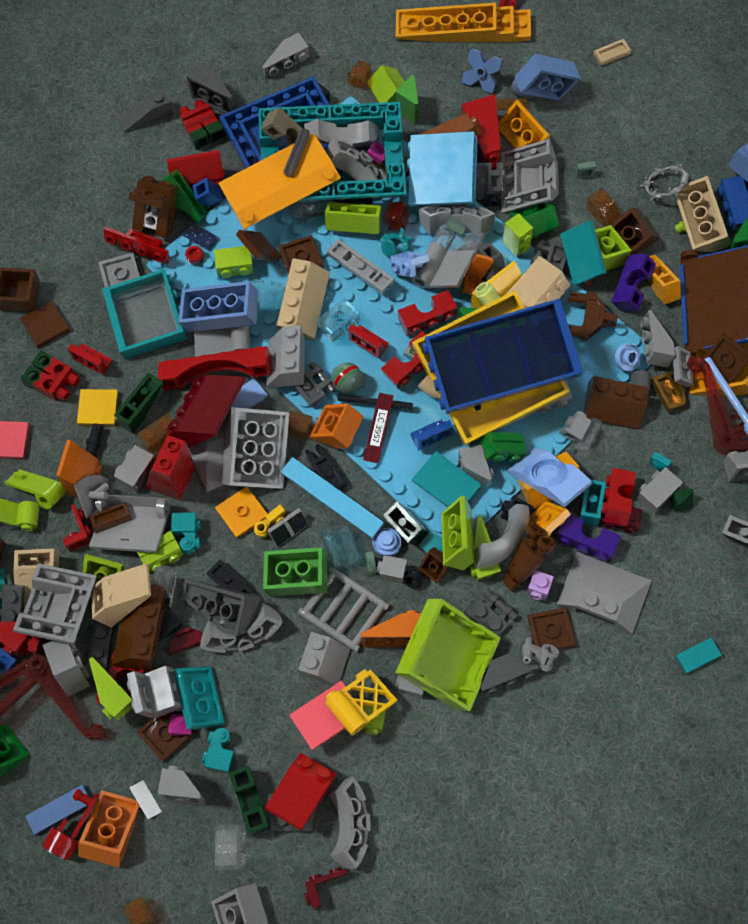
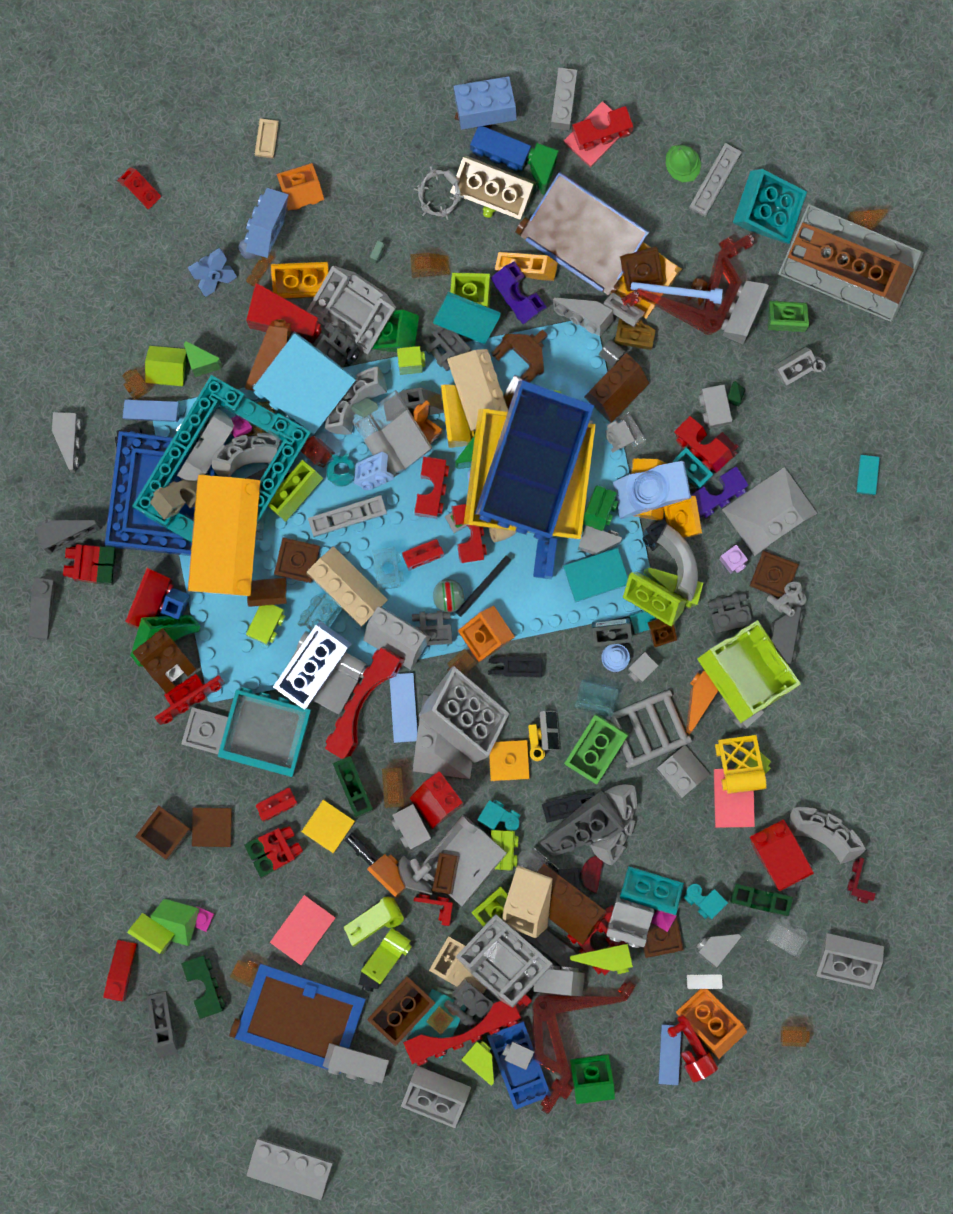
camera: 60 degrees left, 15 degrees up
dark red slope [165,375,246,447] -> none
dark blue sticker [182,222,217,249] -> none
red tile [185,246,204,265] -> none
medium azure tile [281,457,384,539] -> none
dark grey axle [283,128,310,177] -> none
sticker [363,393,394,463] -> none
sand green tile [366,551,377,577] -> none
light orange slope [395,3,531,42] -> none
black plate [404,569,424,588] -> none
yellowish green brick [475,282,501,306] -> none
reddish brown piece [503,523,556,591] -> none
reddish brown slope [611,207,660,255] -> none
light blue plate [615,343,641,371] -> none
teal tile [649,452,672,471] -> none
none -> medium blue tile [123,400,180,422]
none -> orange slope [277,163,324,211]

